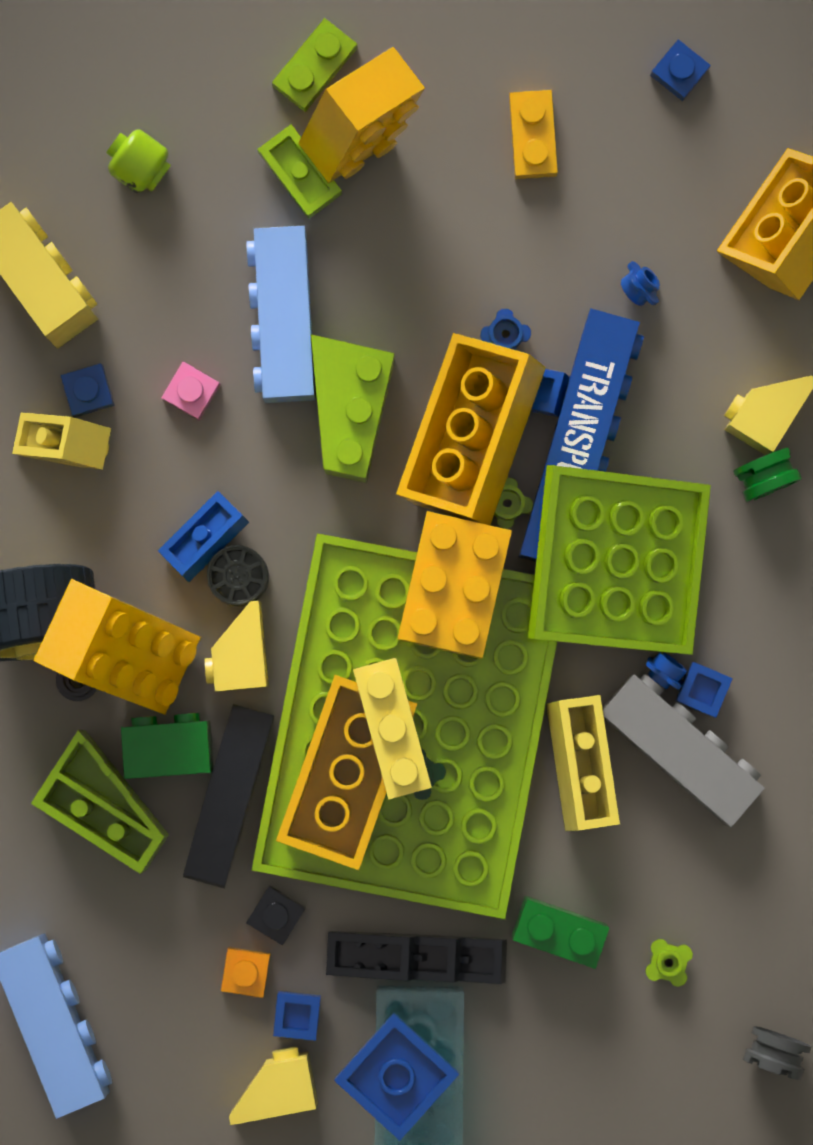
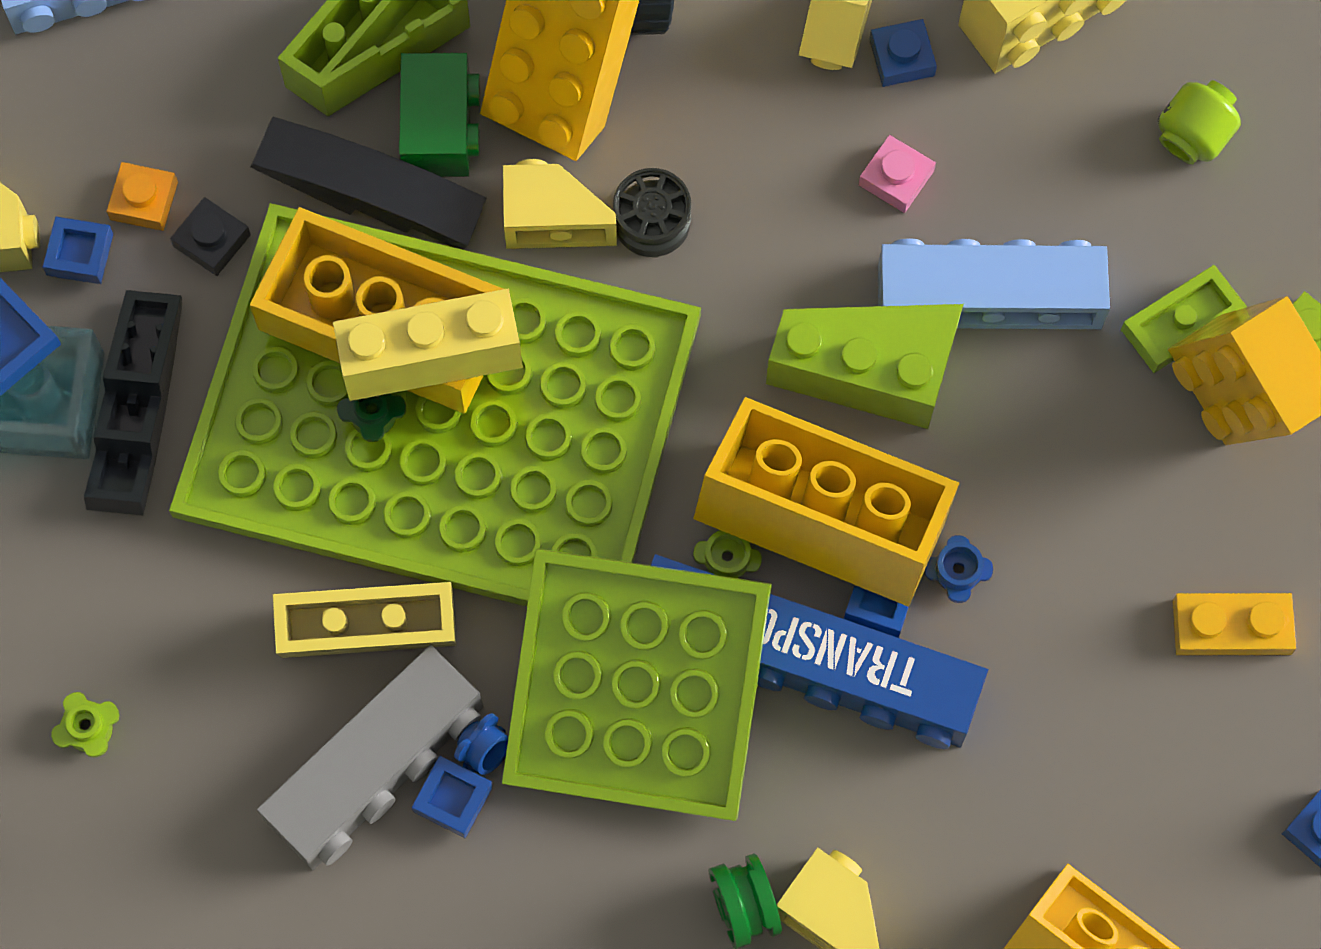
camera: 90 degrees right, 15 degrees down
blue plate [158,491,249,582] -> none
yellow brick [397,511,512,659] -> none
green brick [511,896,609,969] -> none
blue plate [621,261,660,306] -> none

